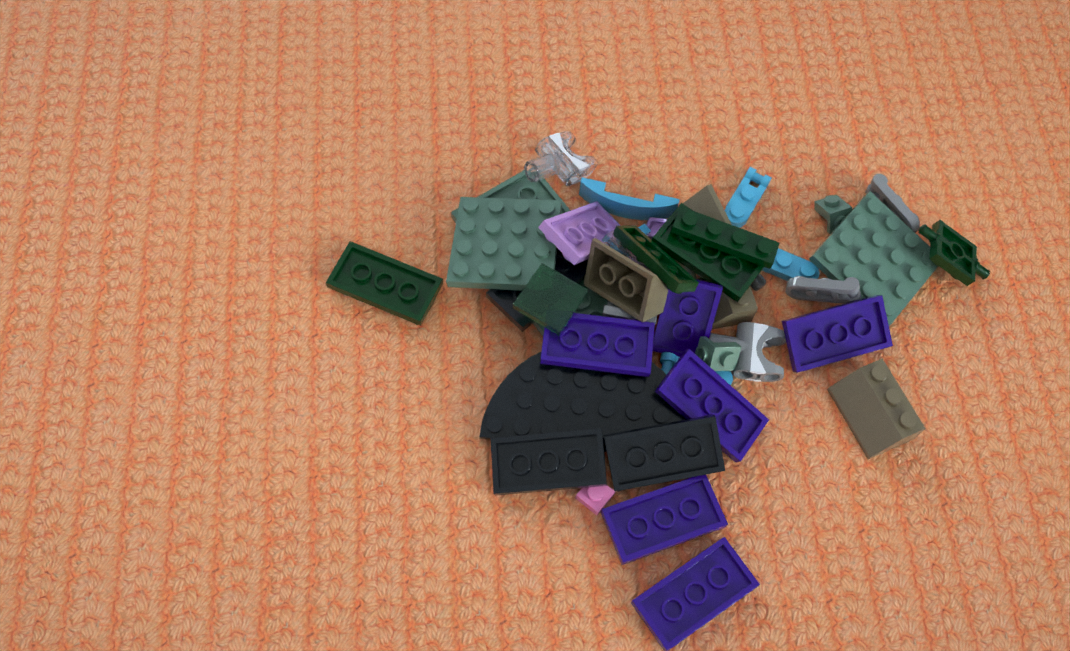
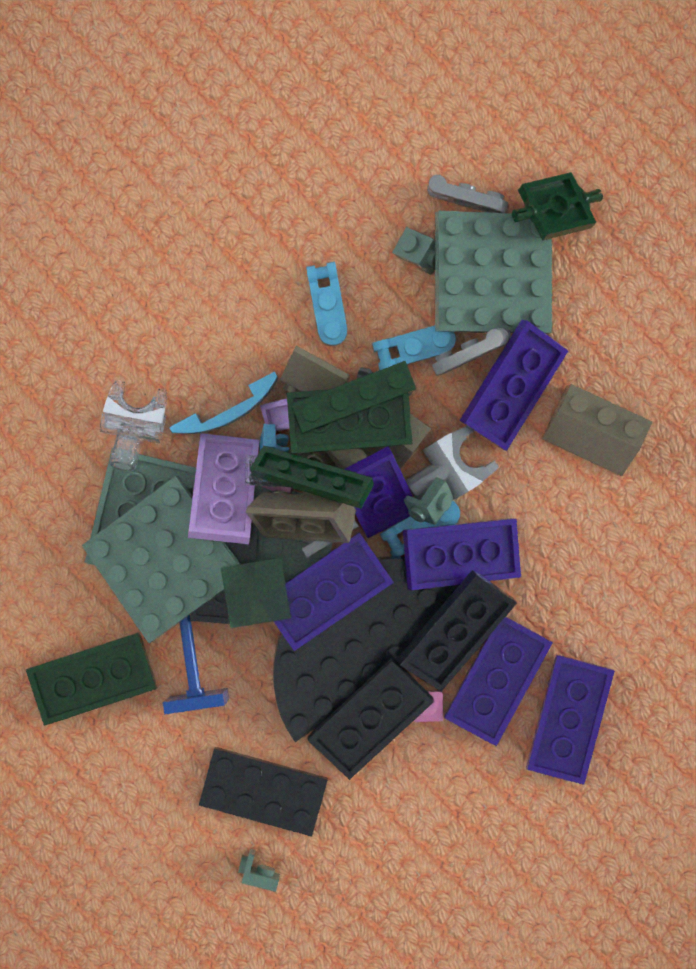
camera: 40 degrees left, 25 degrees up
none -> blue tile [163,615,229,715]
none -> black plate [199,747,328,837]
none -> sand green bracket [238,849,280,892]

